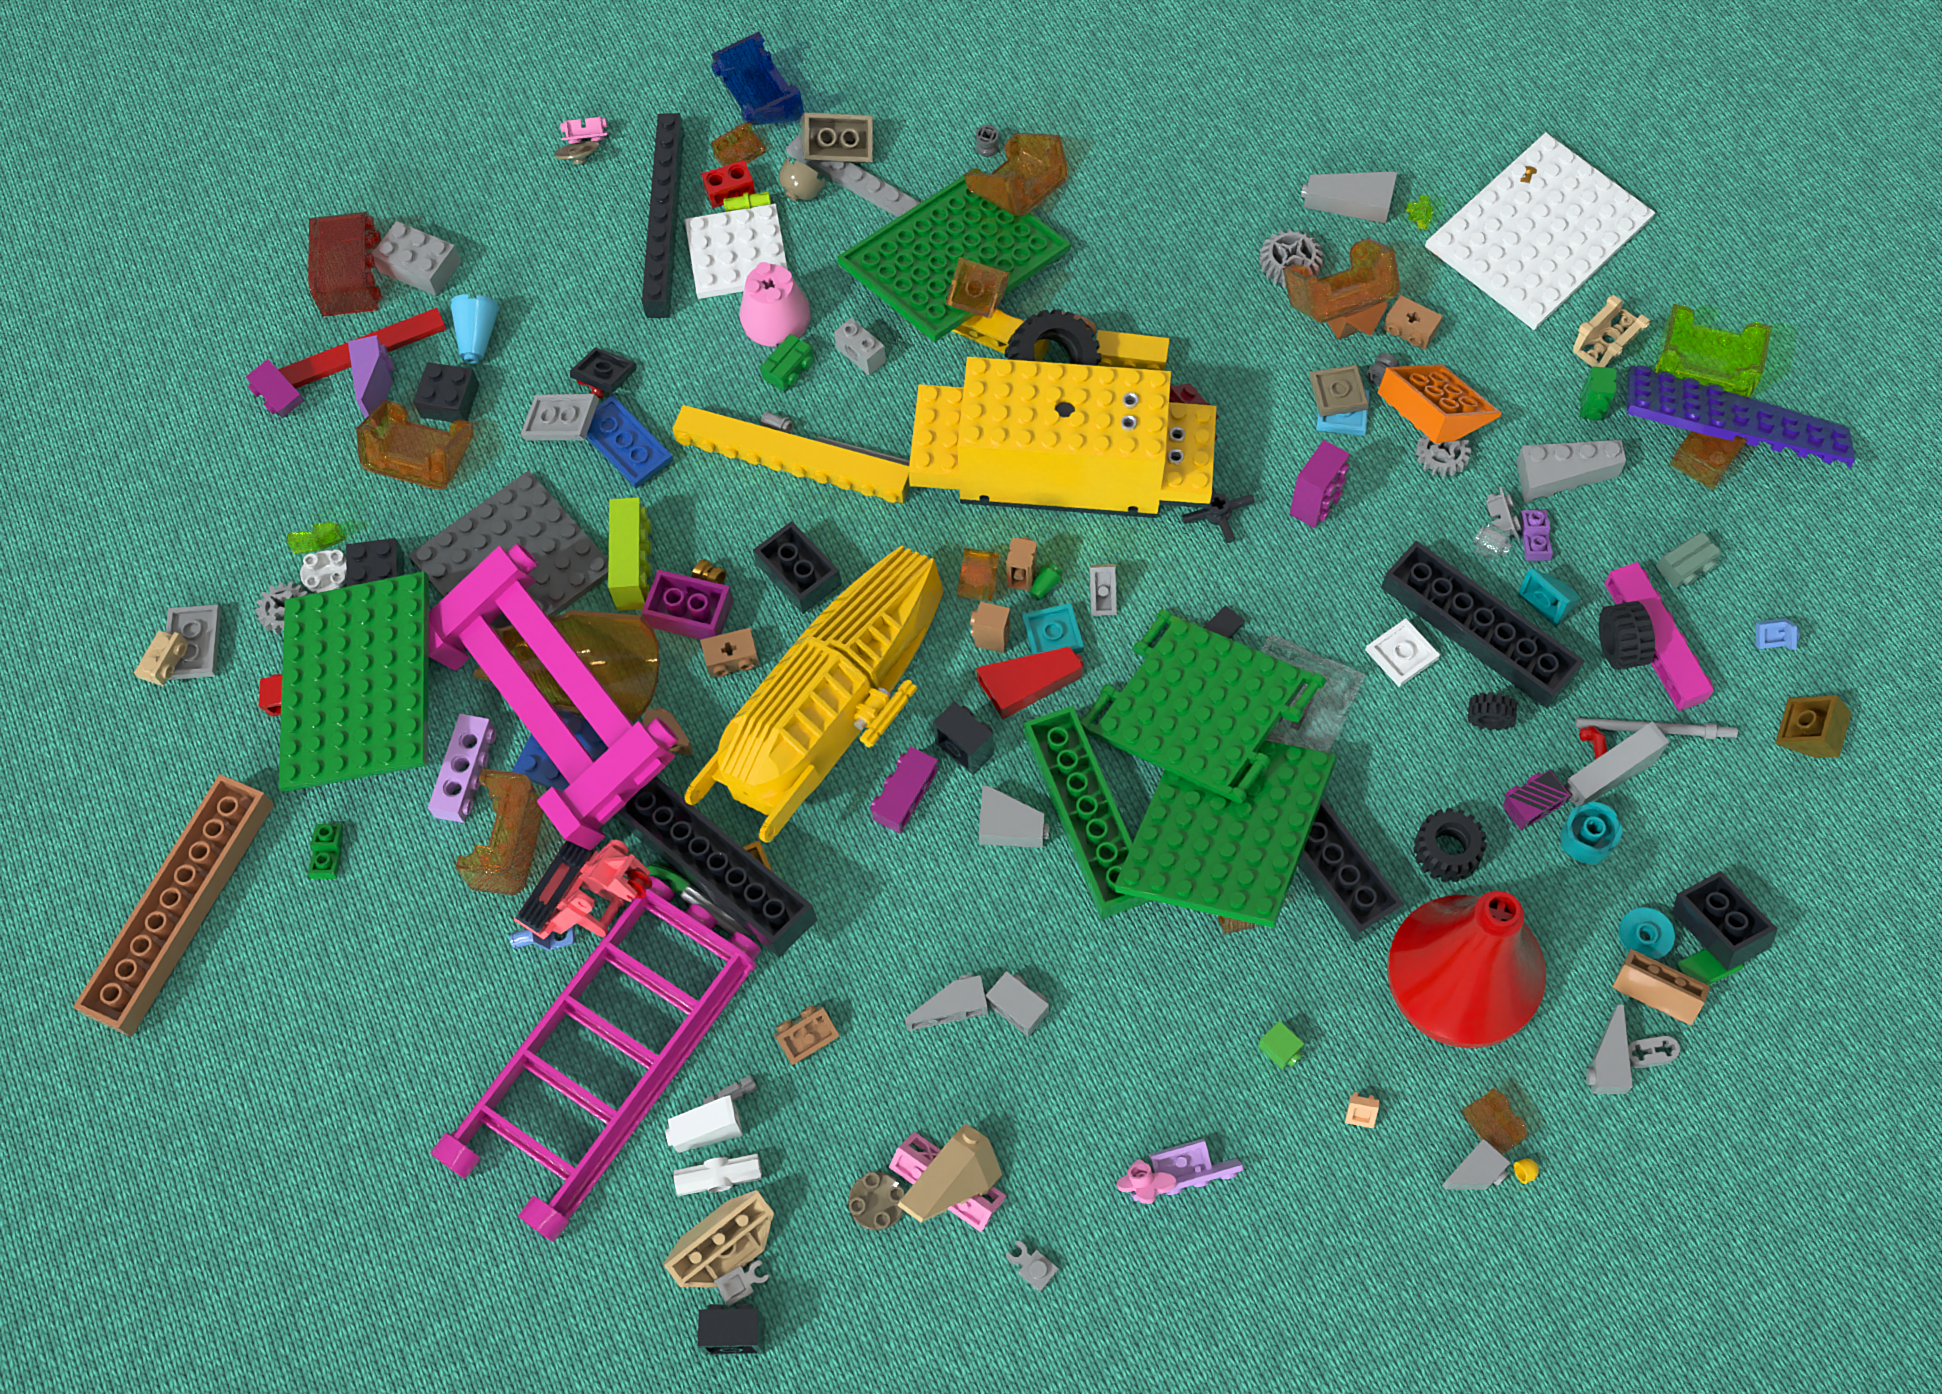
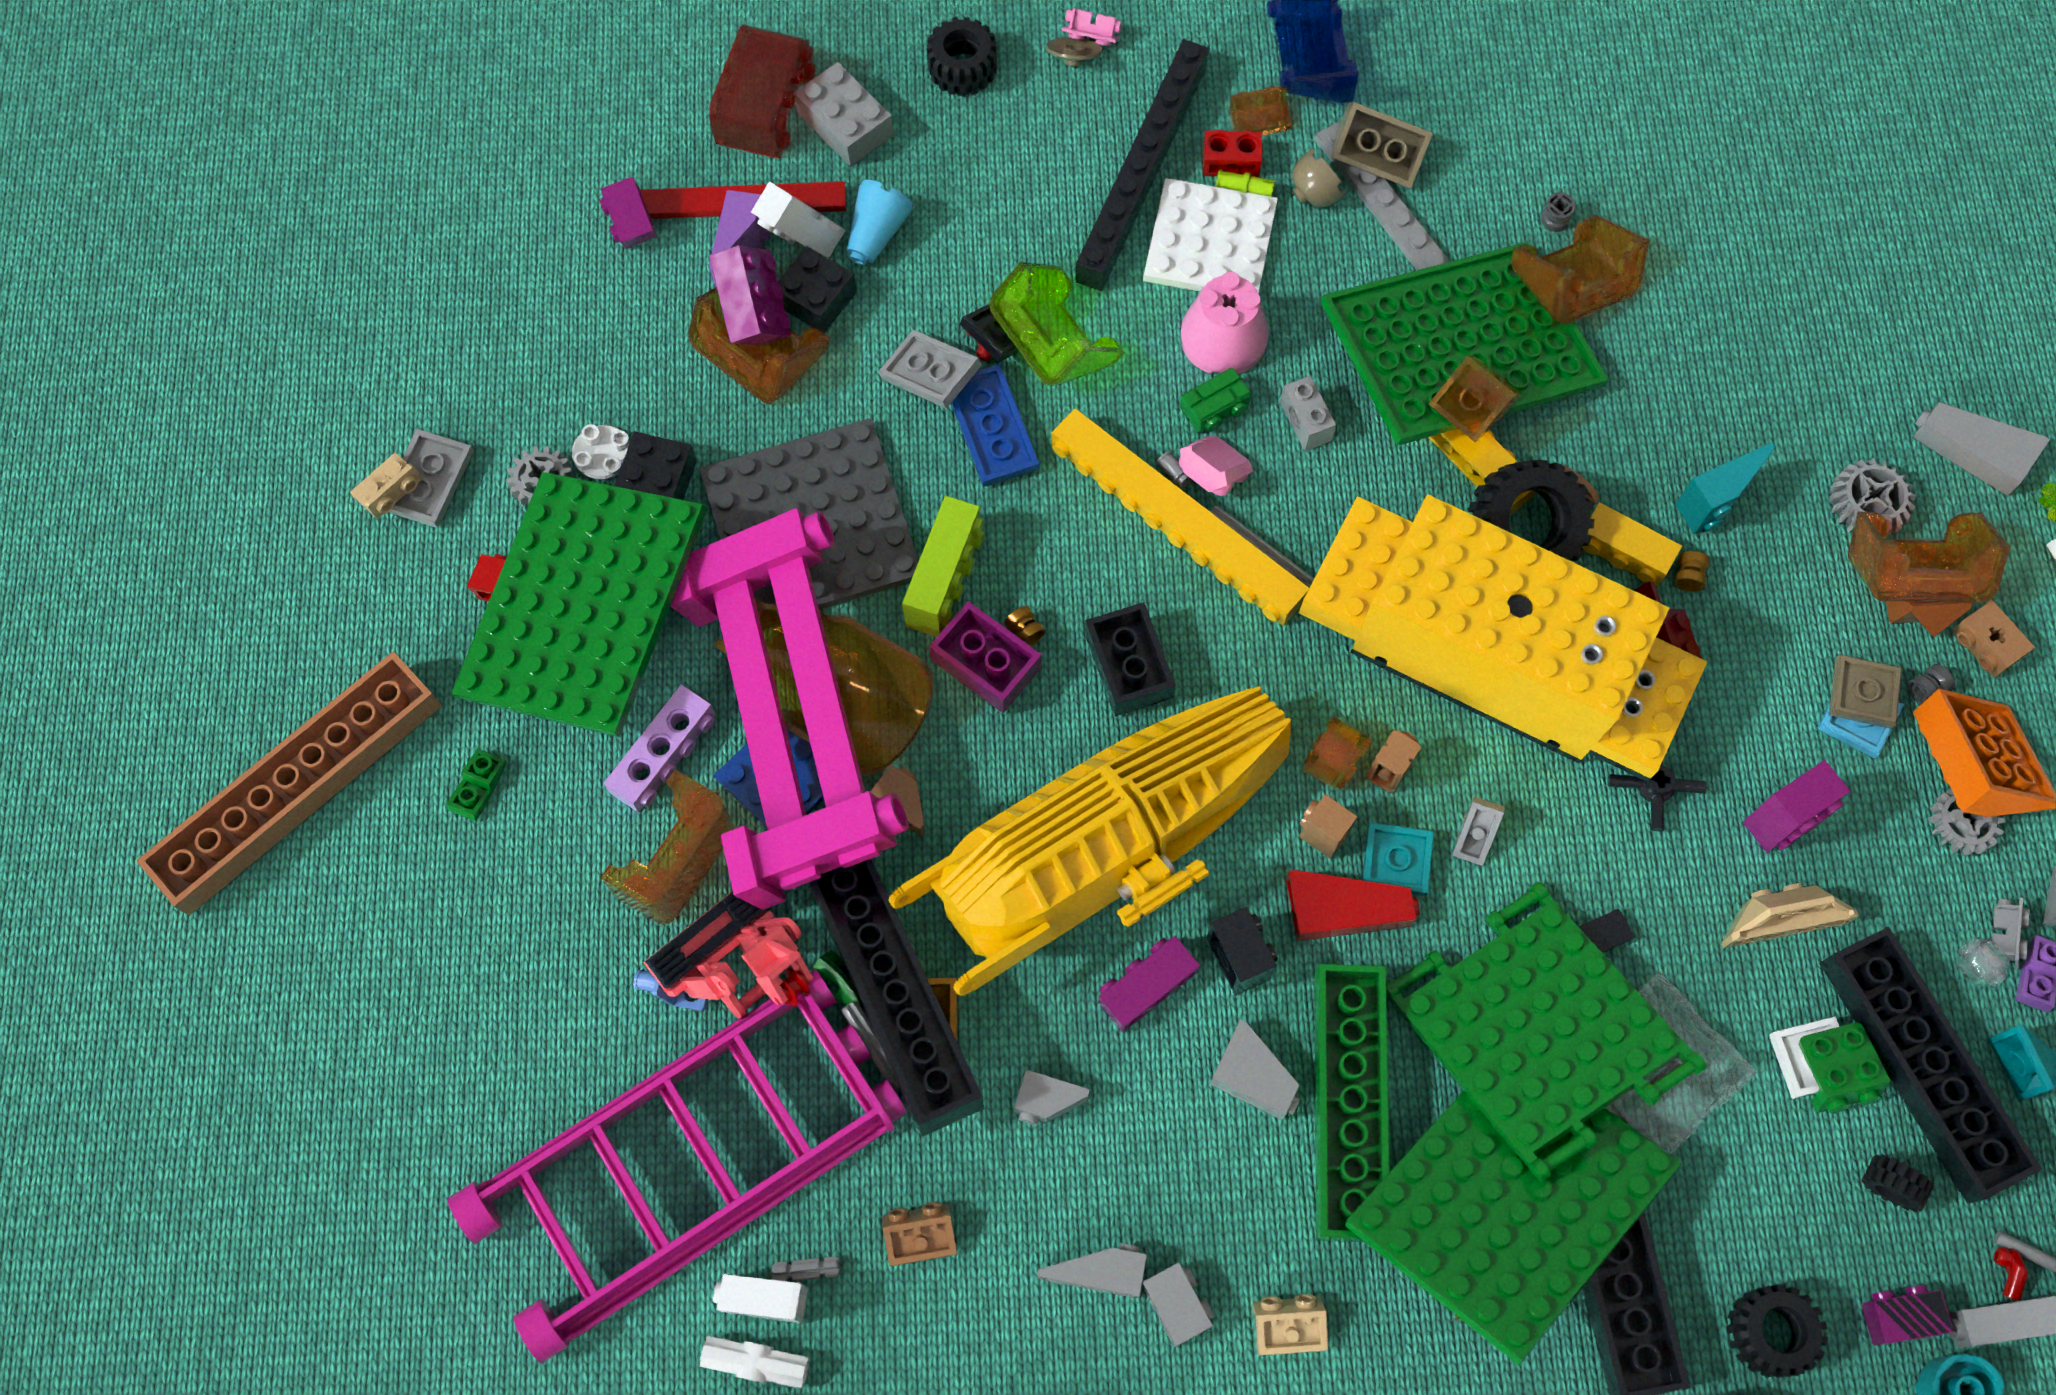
camera: 20 degrees right, 5 degrees up
clear neon green slope [286,522,345,553] -> none
medium nougat brick [700,628,759,677] -> none
green cone [1029,562,1063,600] -> none
none -> magenta brick [709,245,791,346]
none -> white wedge [751,181,846,258]
none -> black tyre [927,17,997,96]
none -> clear neon green windscreen [989,262,1125,385]
none -> light grey slope [1014,1070,1090,1125]
none -> bright pink slope [1179,436,1253,496]
none -> tan bracket [1252,1294,1328,1355]
none -> pearl gold wheel [1674,551,1710,592]
none -> teal slope [1675,443,1775,534]
none -> tan wedge [1721,883,1859,949]
none -> green bracket [1798,1023,1891,1114]

